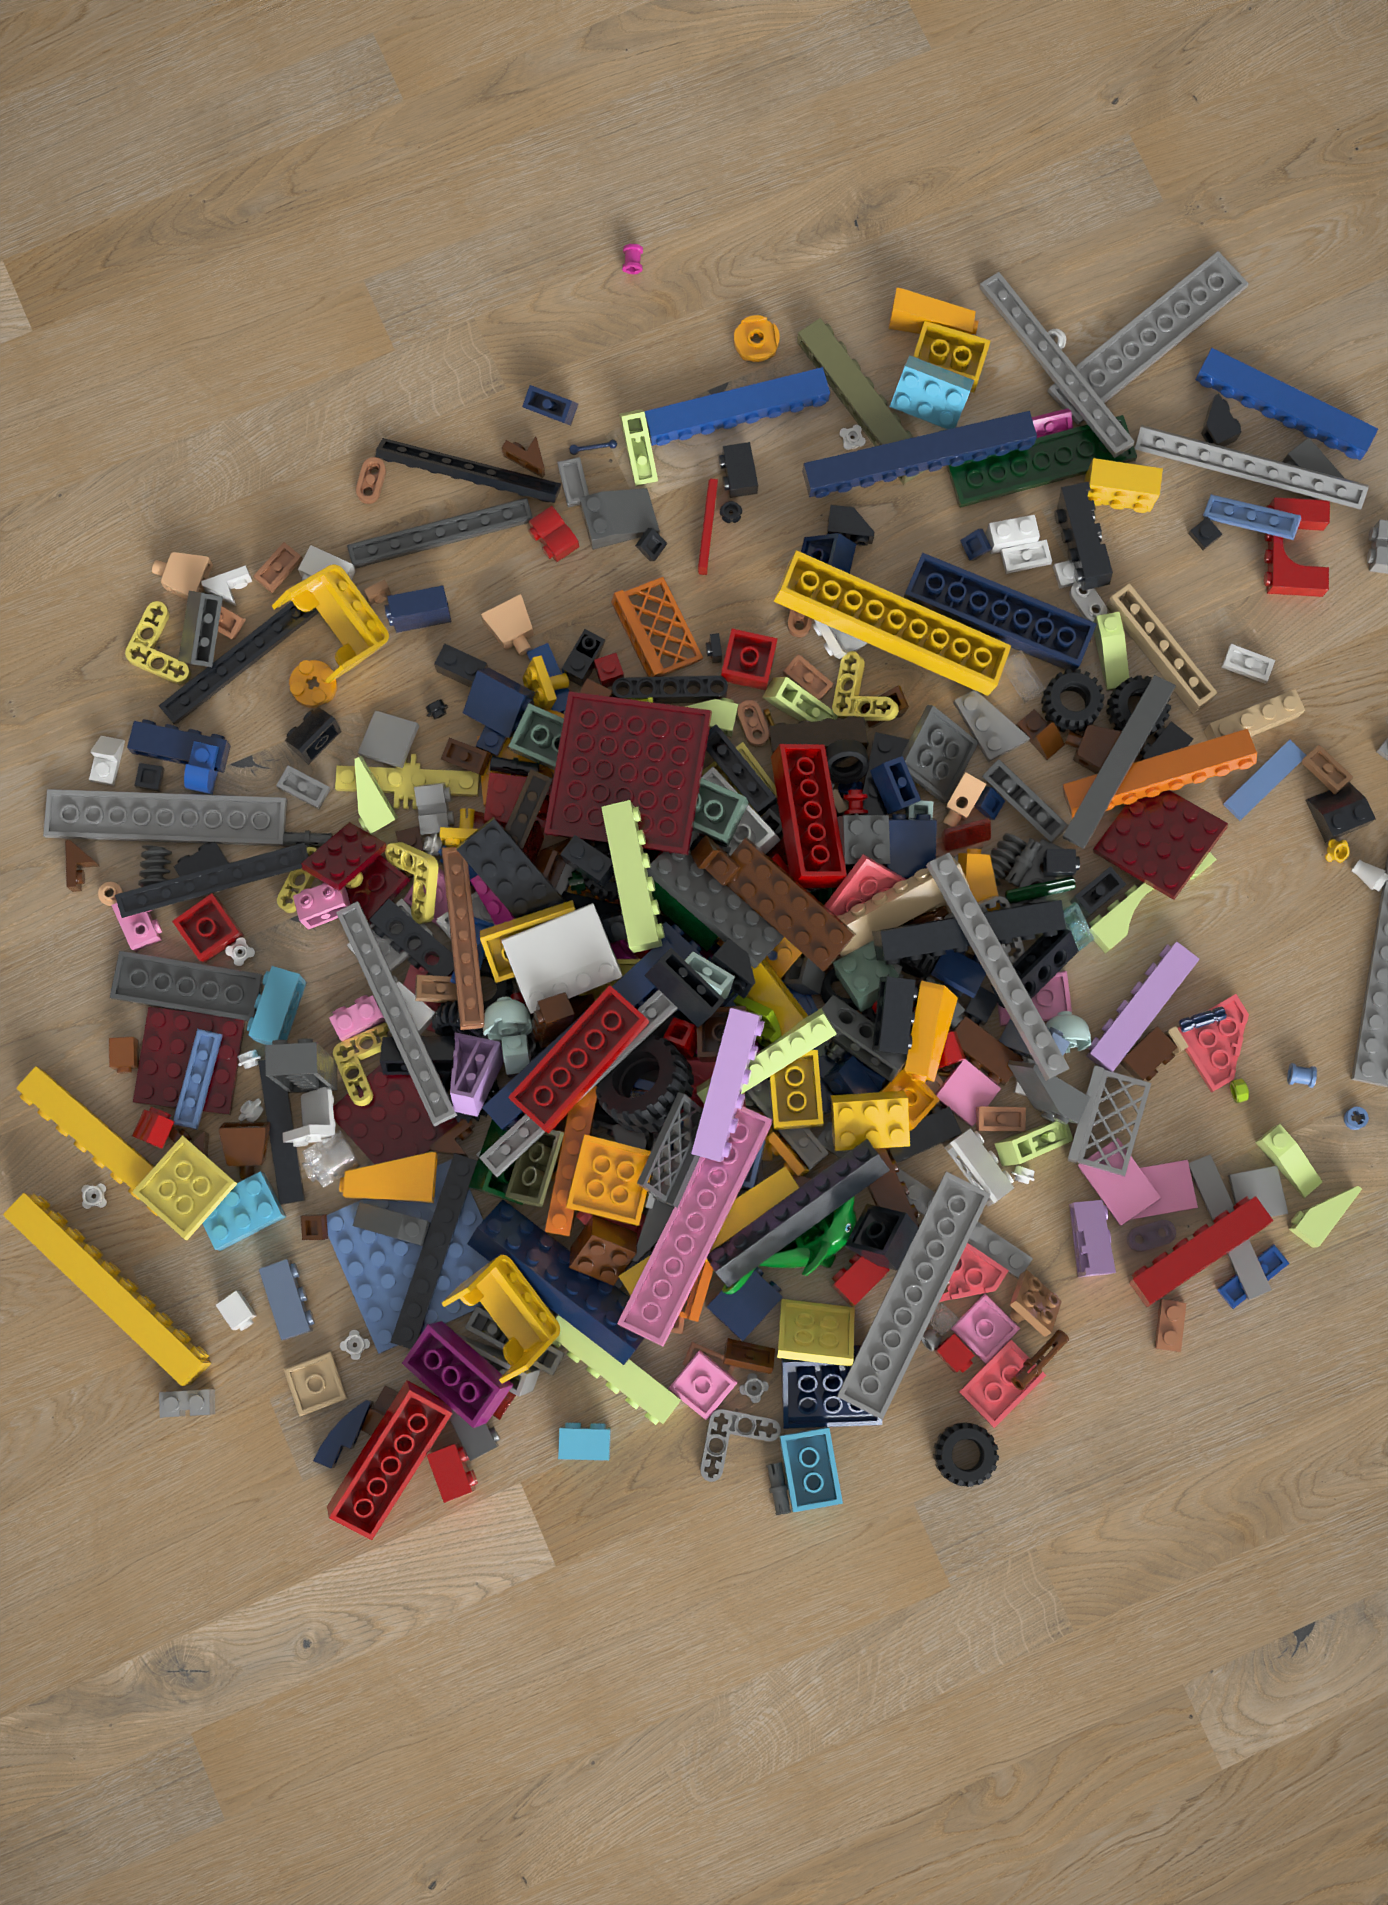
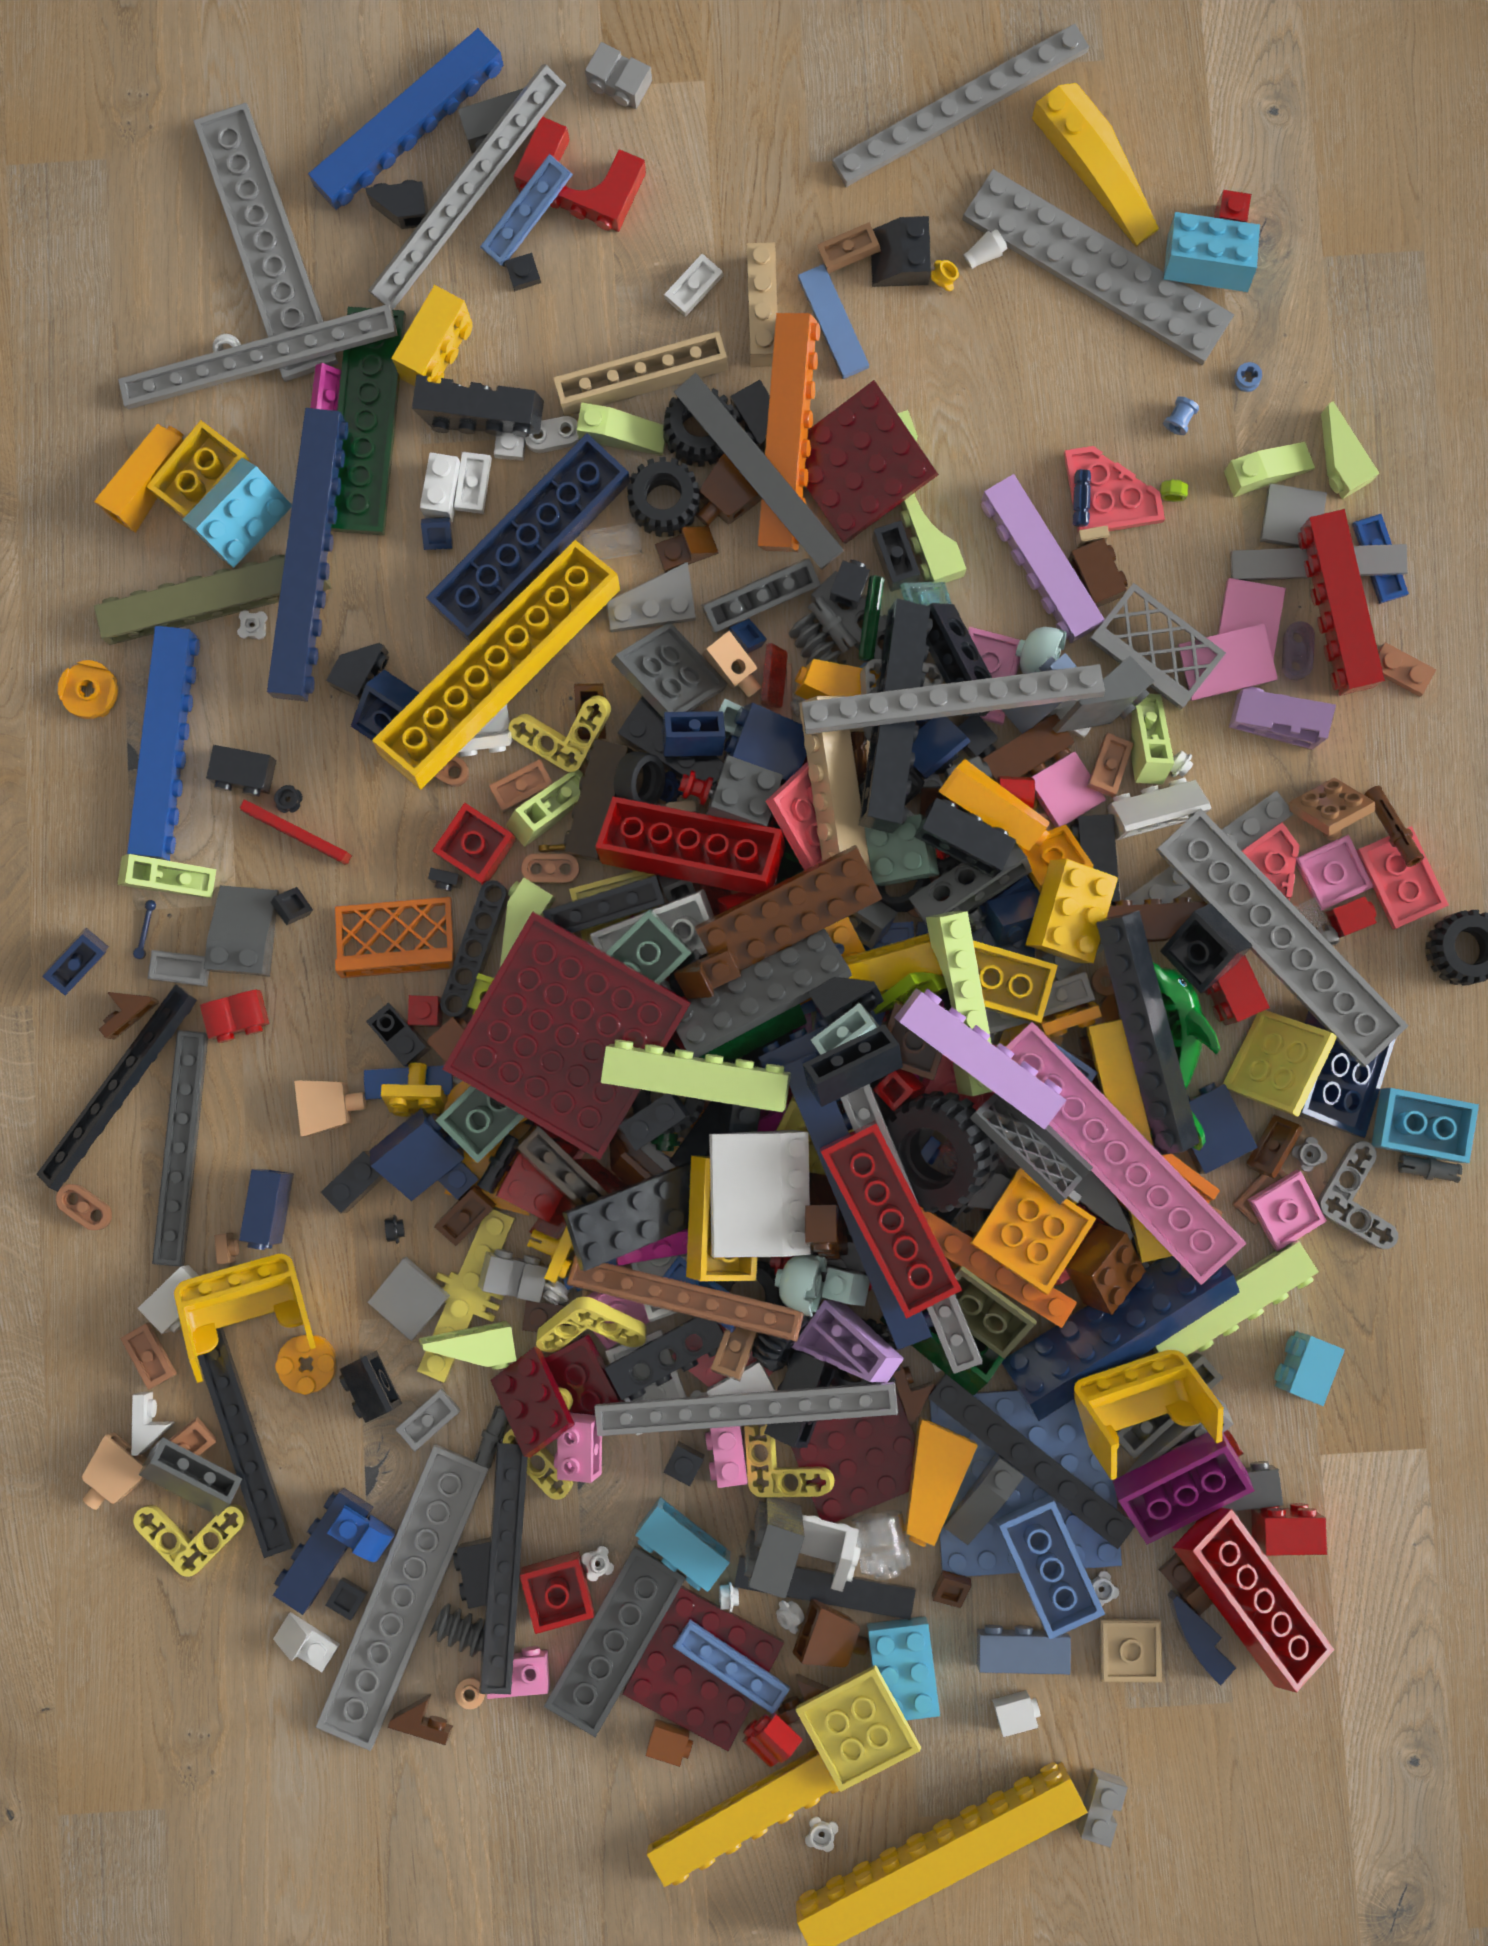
camera: 60 degrees left, 5 degrees up
none -> black brick [663,1441,705,1486]
none -> medium blue brick [995,1495,1105,1639]

